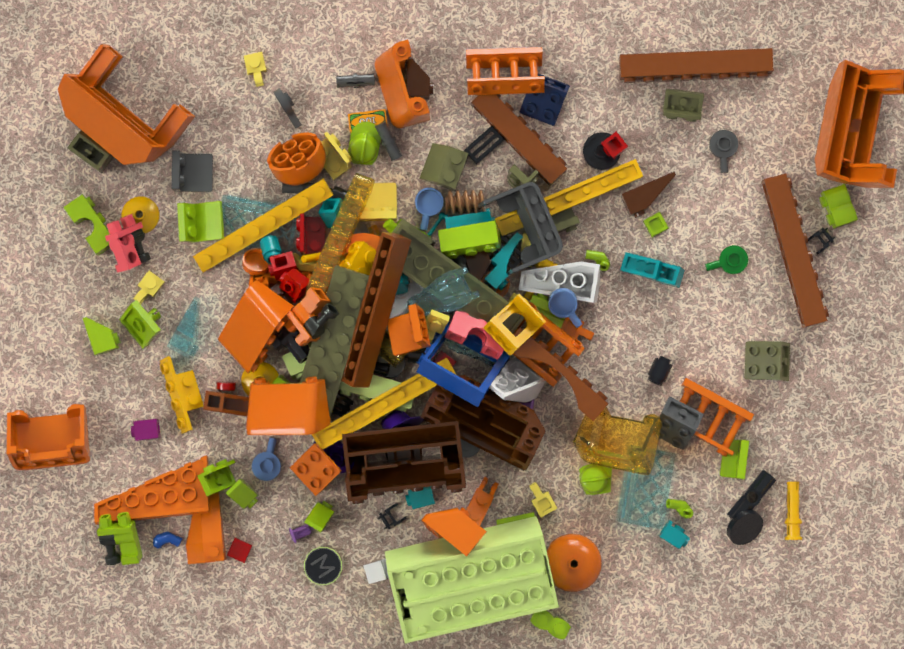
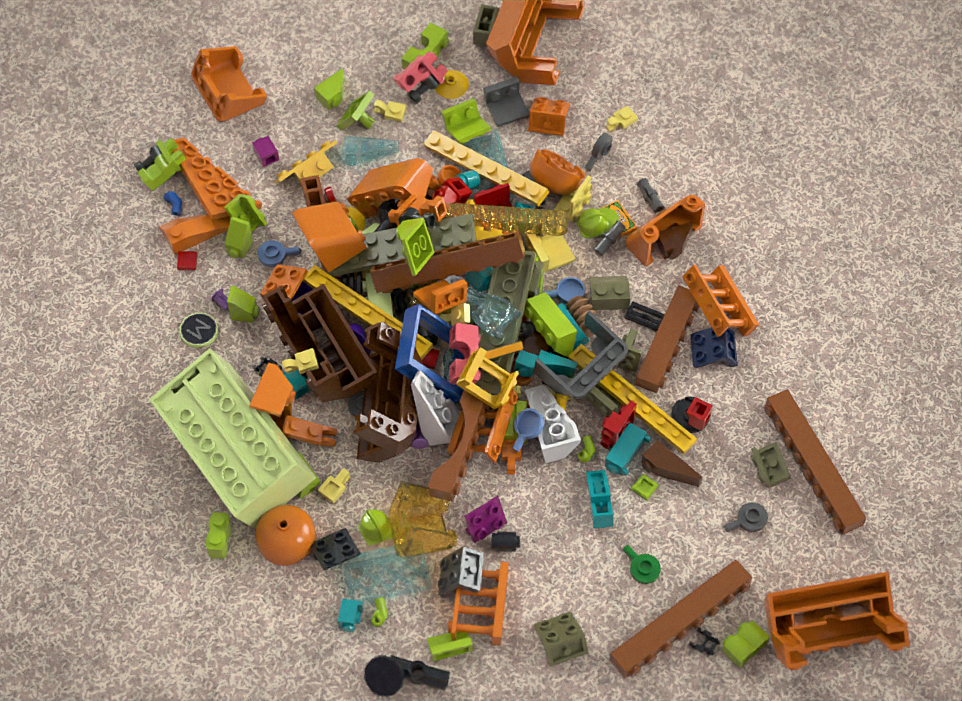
camera: 70 degrees right, 25 degrees down
none -> light yellow plate [282,348,319,374]
none -> black hinge [311,528,361,571]
none -> lime slope [396,217,434,276]
none -> magenta hinge [464,495,507,544]
none -> light orange tile [485,340,523,359]
none -> orange bracket [528,97,570,136]
none -> red plate [600,400,637,449]
none -> teal brick [605,423,651,476]

